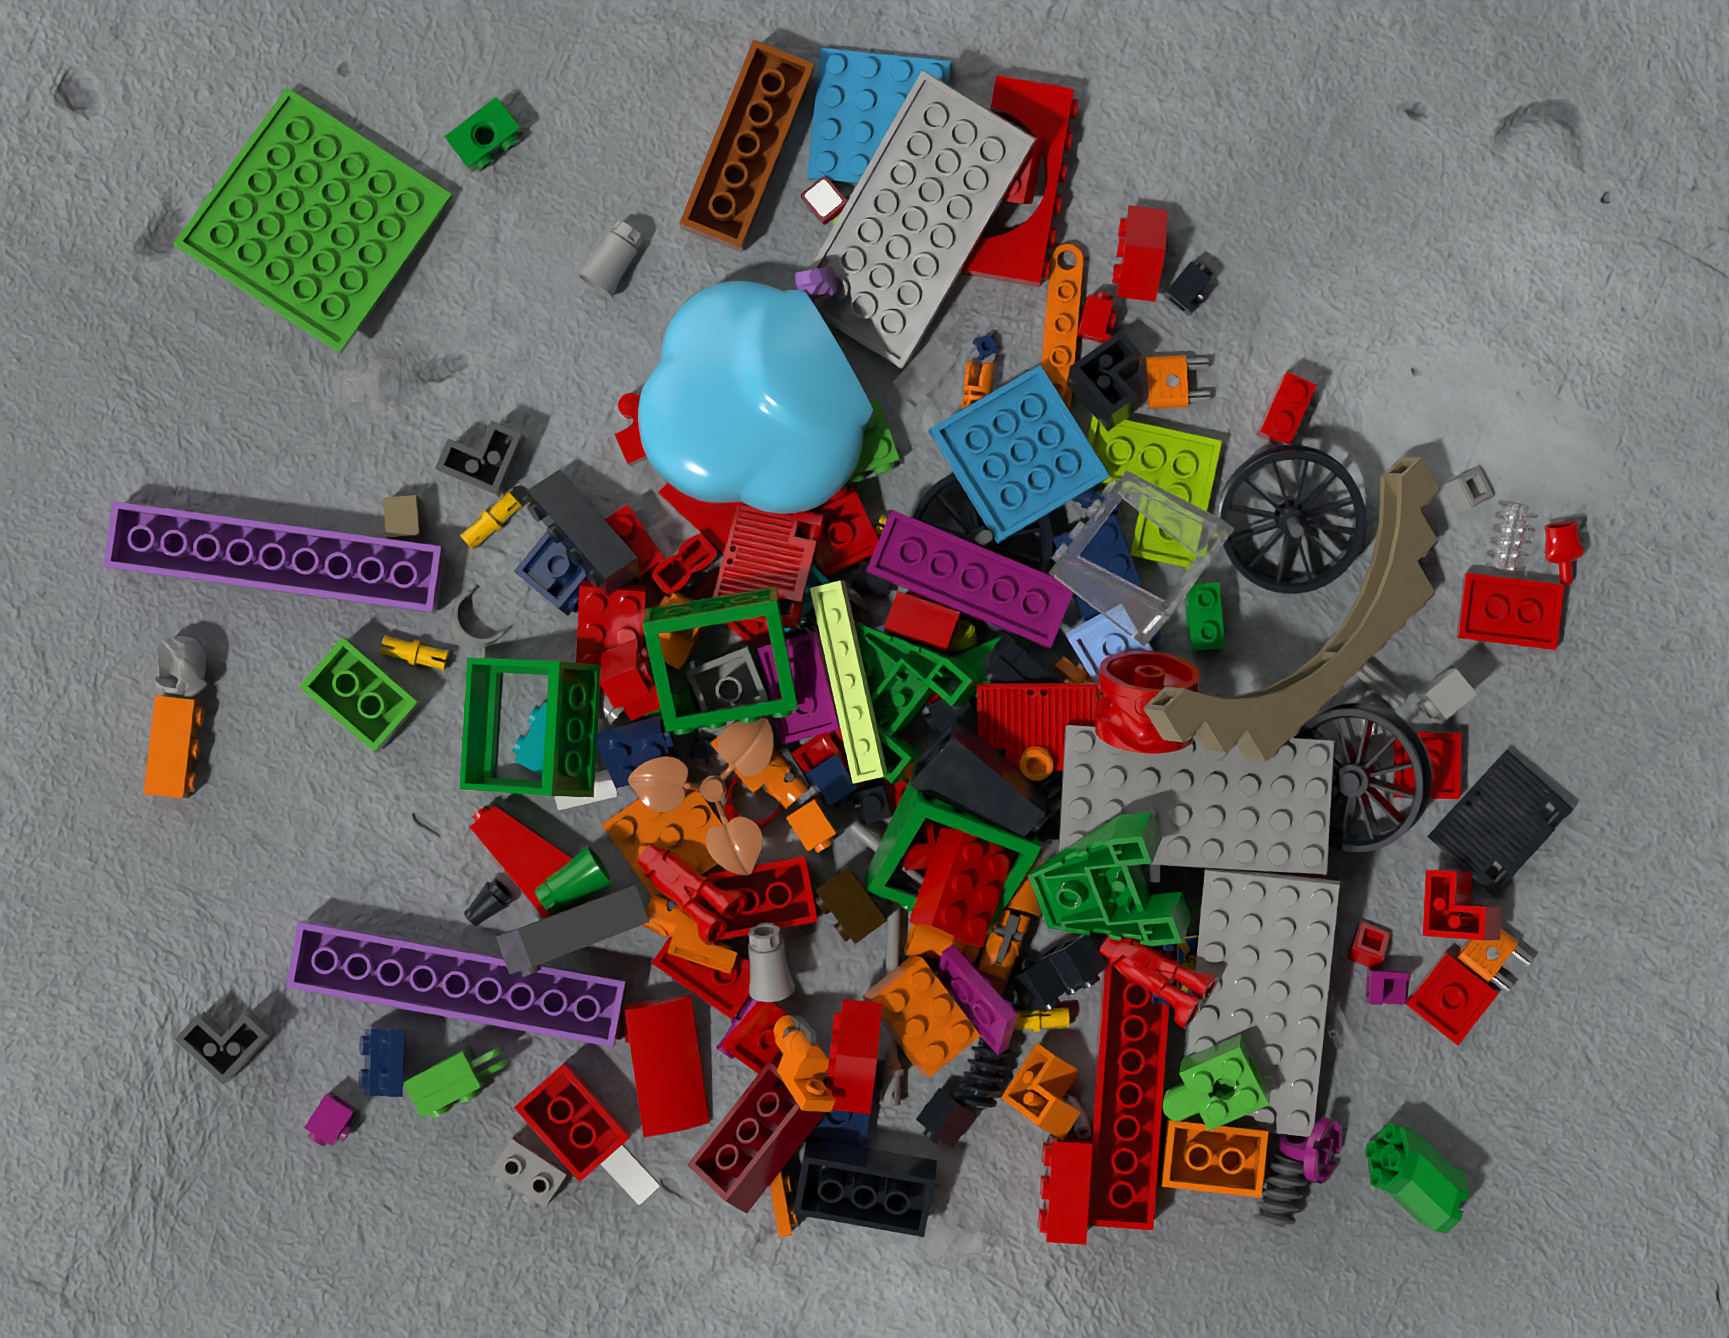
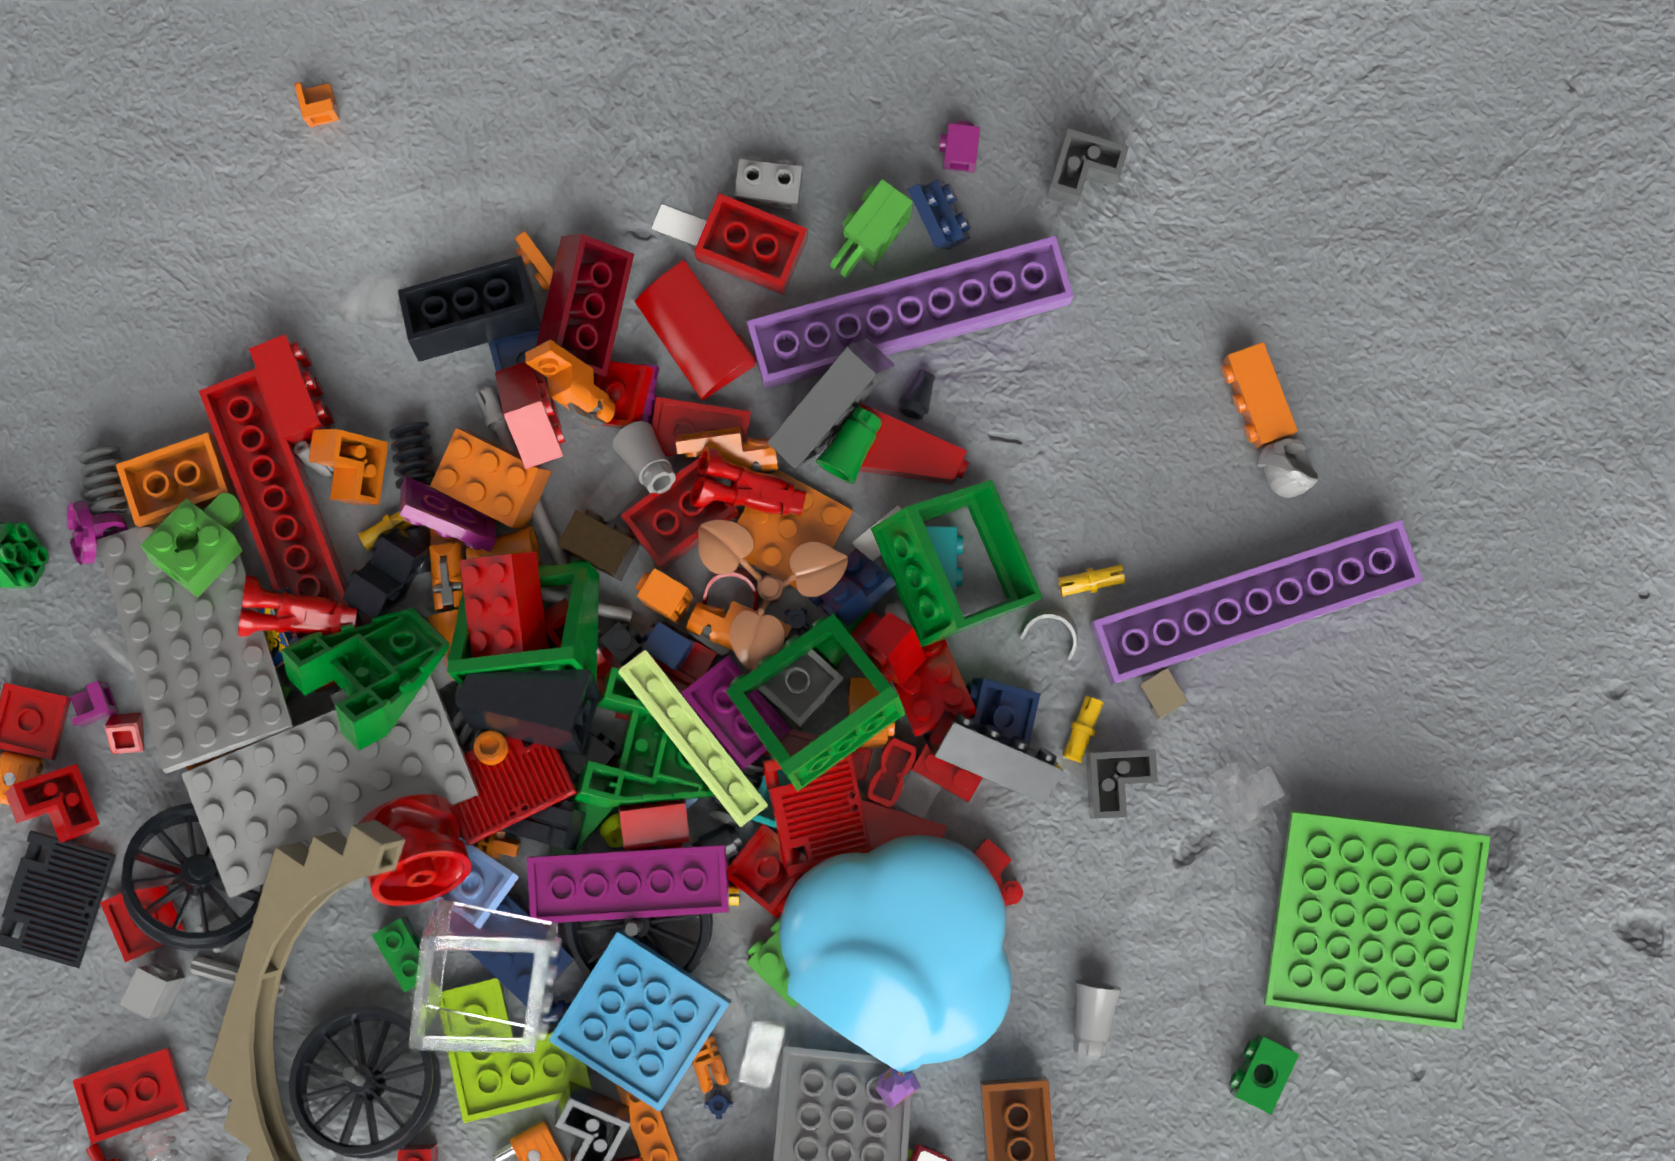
camera: 155 degrees right, 5 degrees down
bright green brick [299,637,422,752] -> none
black brick [916,1088,977,1147] -> none

